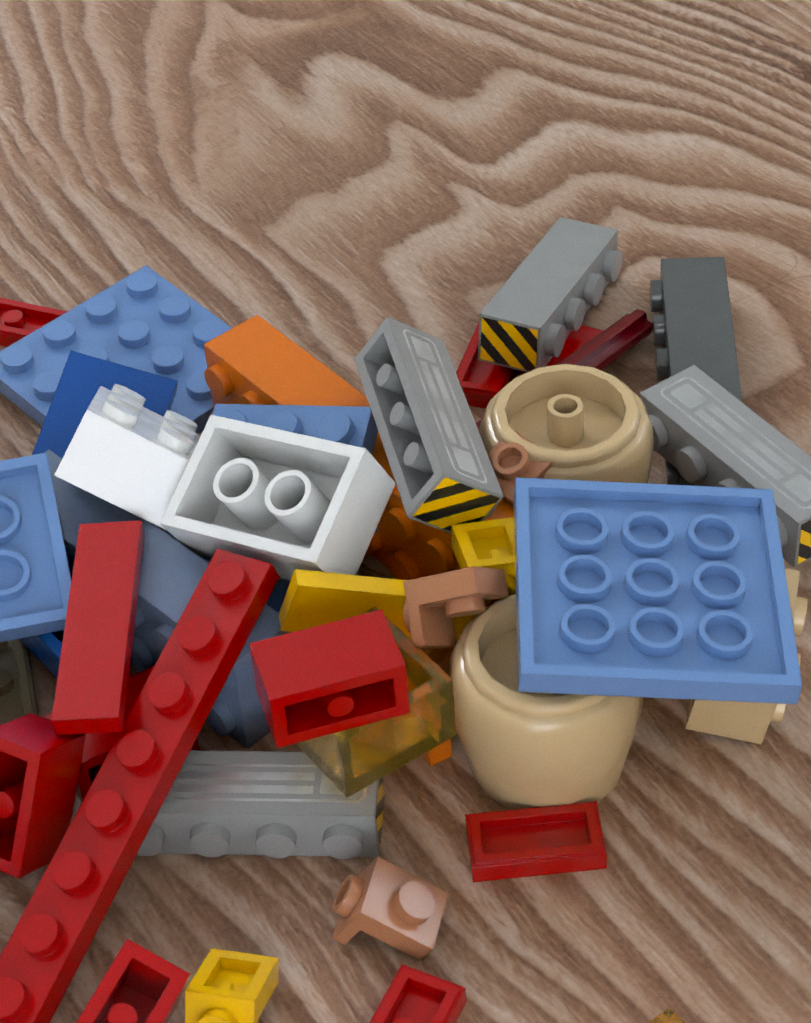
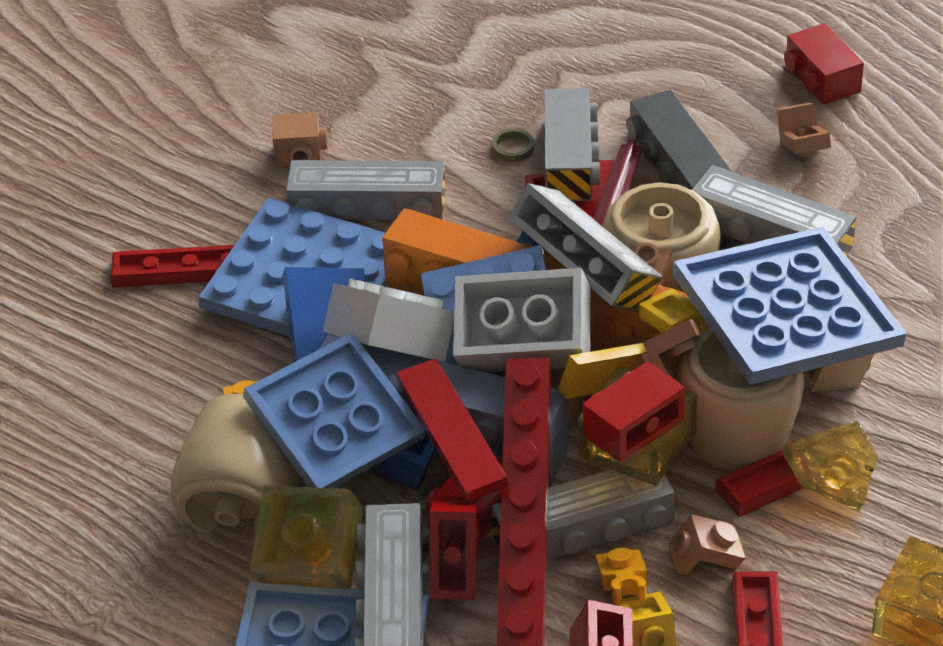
camera: 25 degrees left, 0 degrees up
none -> nougat brick [272,112,327,168]
none -> light grey brick [286,160,445,220]
none -> olive piece [492,129,534,161]
none -> light orange plate [596,548,648,605]
none -> clear yellow plate [782,421,878,511]

